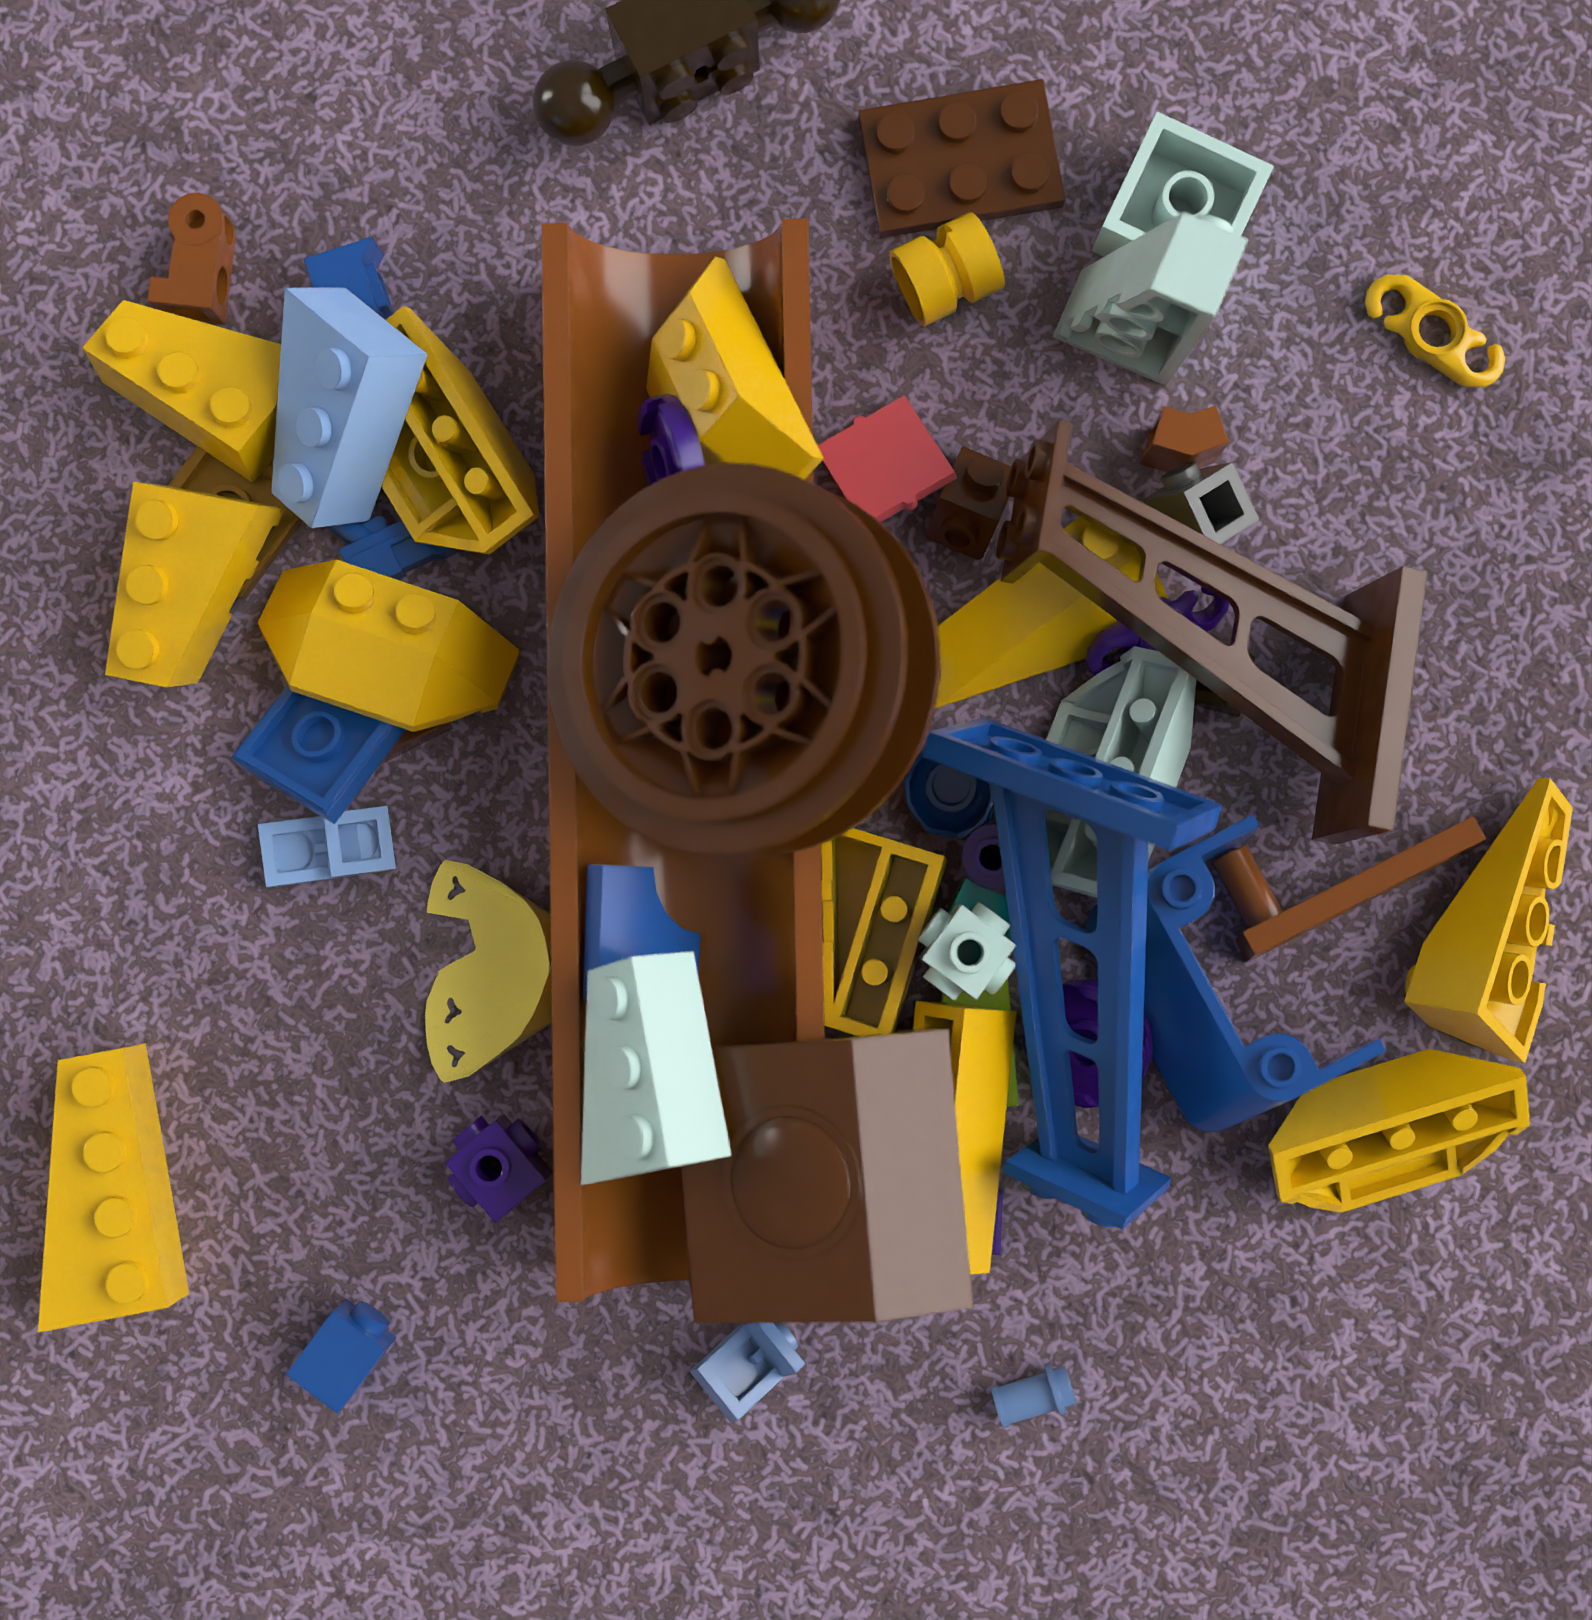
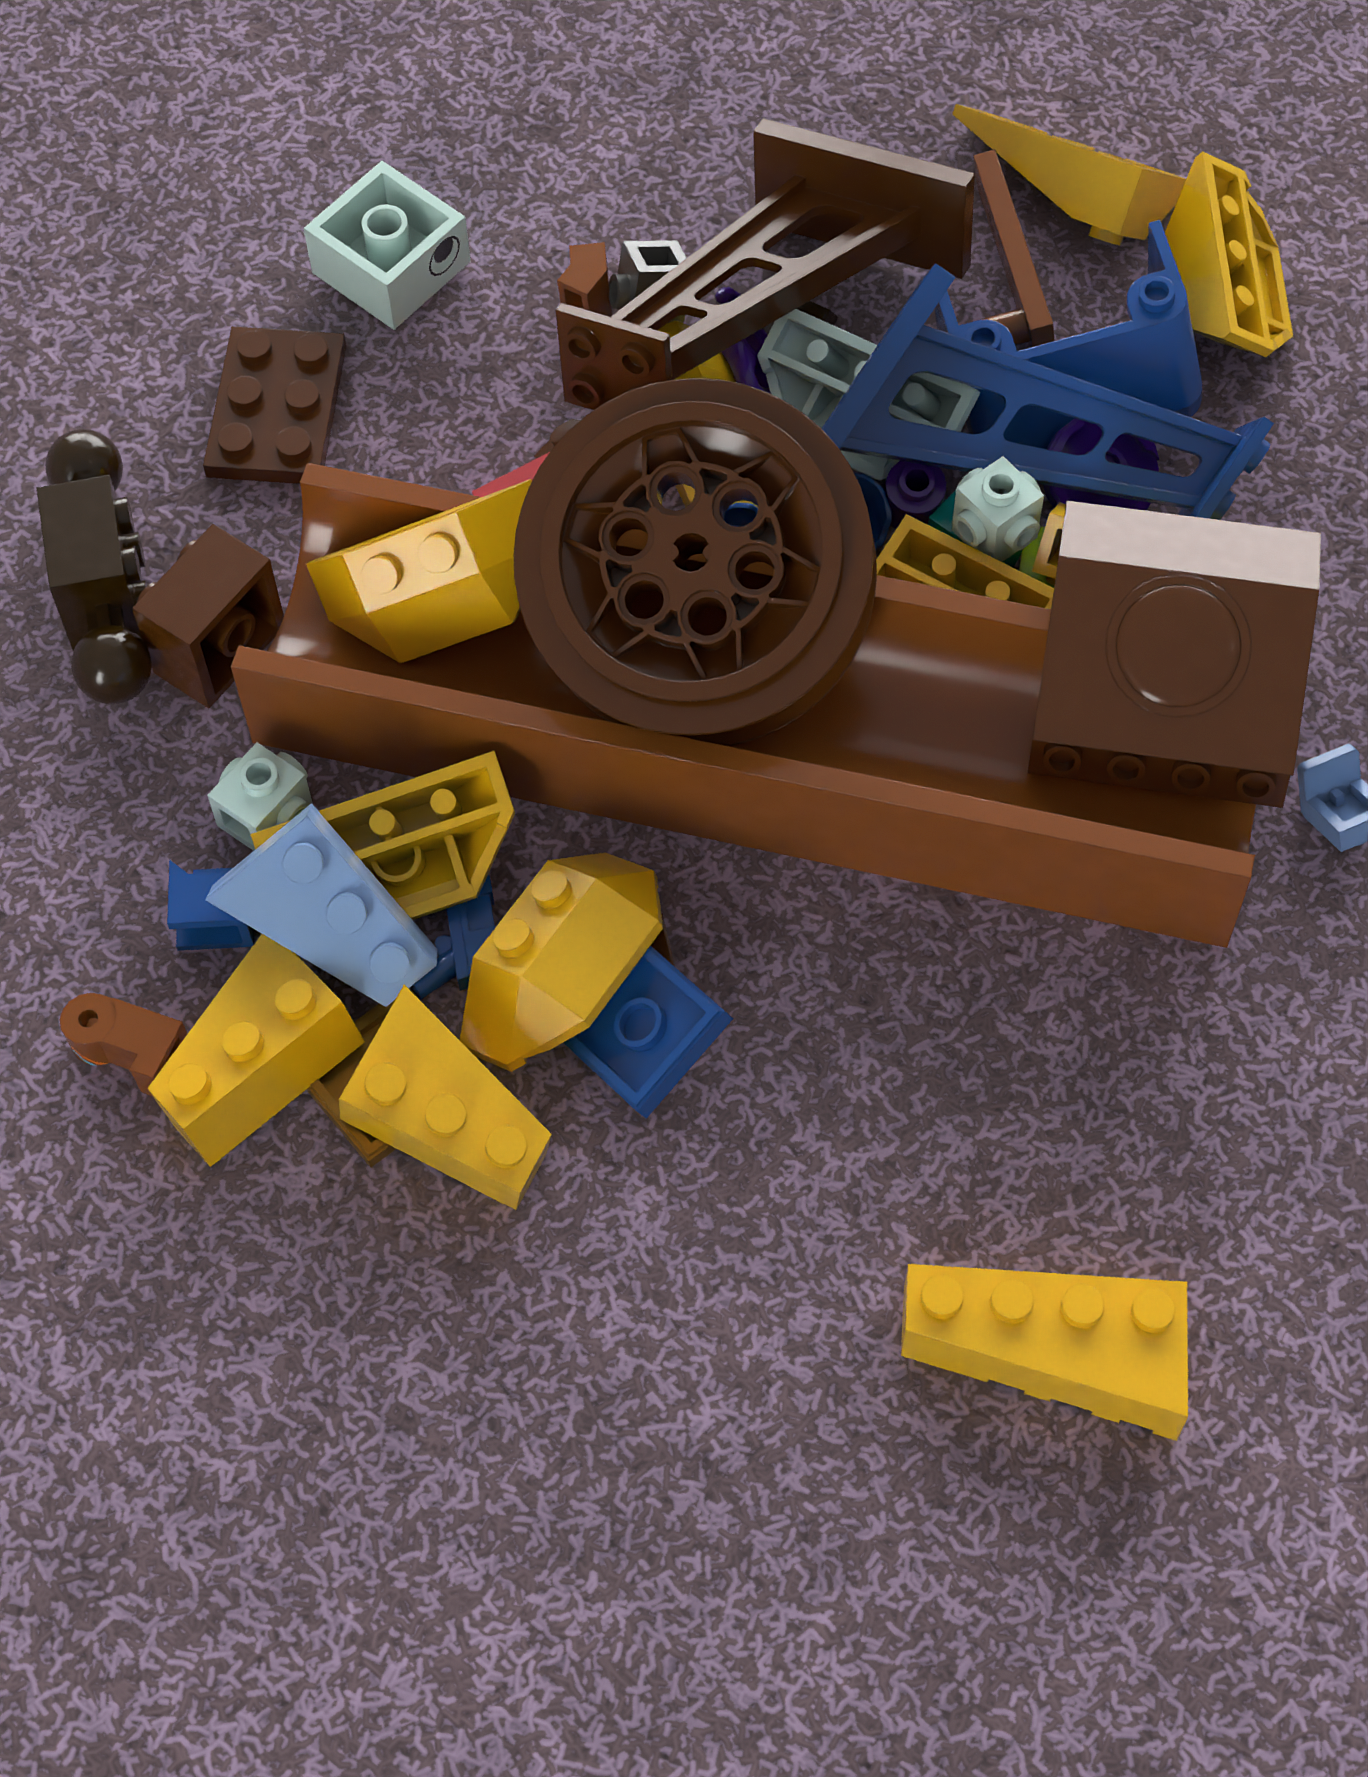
camera: 75 degrees left, 25 degrees down
light blue slope [258,806,396,888] -> none
blue brick [286,1299,397,1414] -> none
light yellow piece [425,860,552,1083] -> none
dark purple brick [445,1114,553,1223] -> none
light aqua wedge [581,952,731,1185] -> none
blue tile [583,865,700,1000] -> none
dark purple tile [637,393,705,487] -> none
yellow wheel [889,212,1005,327] -> none
light aqua wedge [1053,212,1248,386] -> none
yellow piece [1365,274,1505,388] -> none
none -> reddish brown brick [132,524,284,709]
none -> light aqua brick [207,742,313,851]

